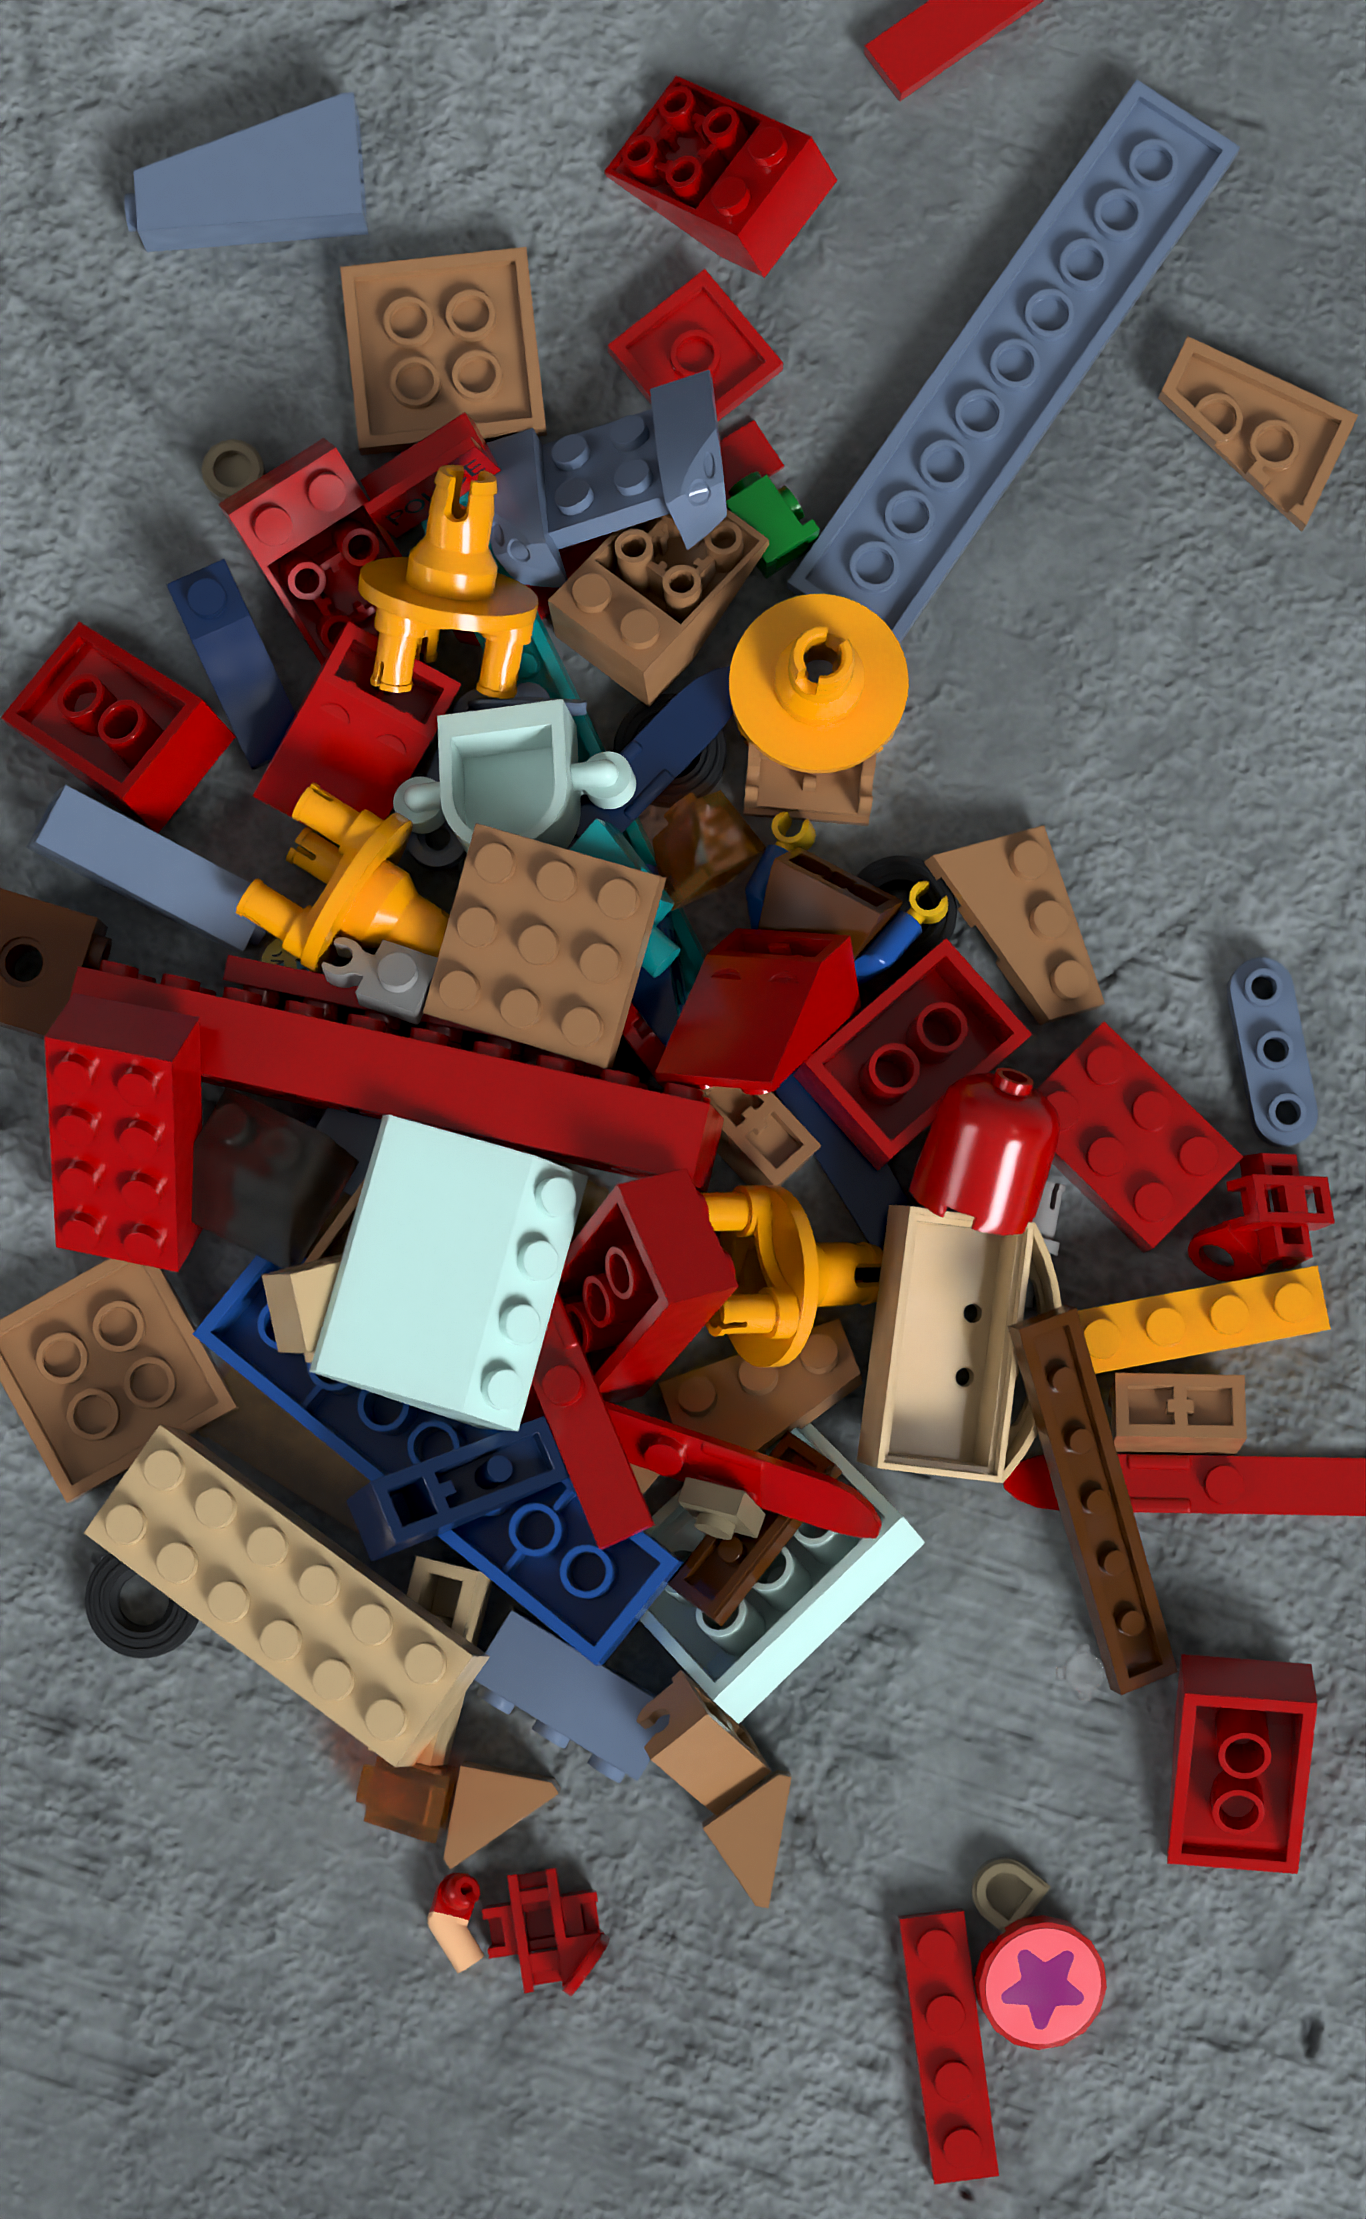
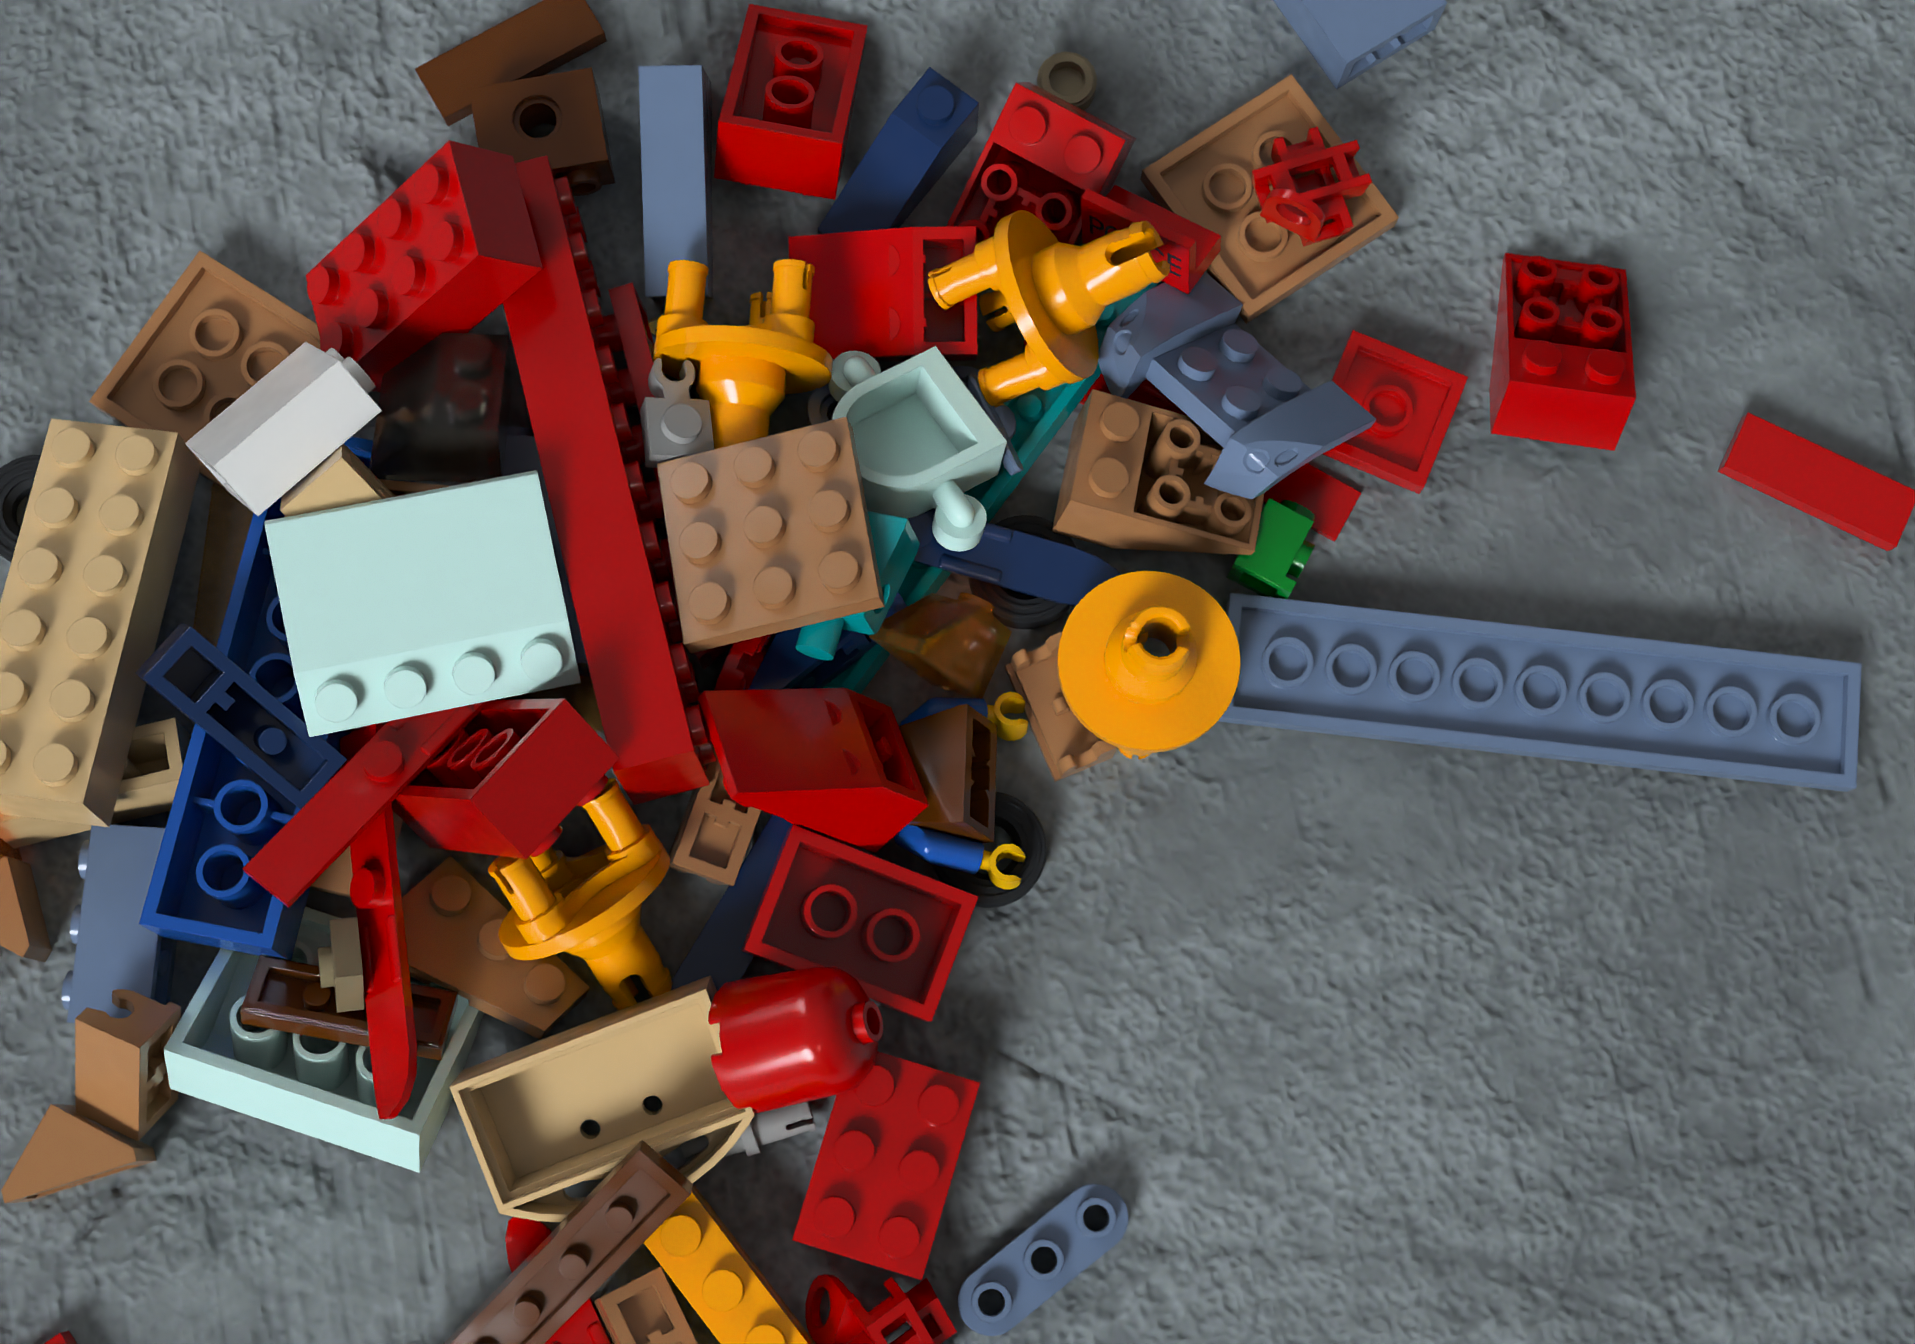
camera: 55 degrees right, 5 degrees down
medium nougat wing [924,825,1105,1025] -> none
medium nougat wing [1158,336,1358,532] -> none
none -> white brick [185,342,382,516]
none -> red piece [1252,126,1372,247]

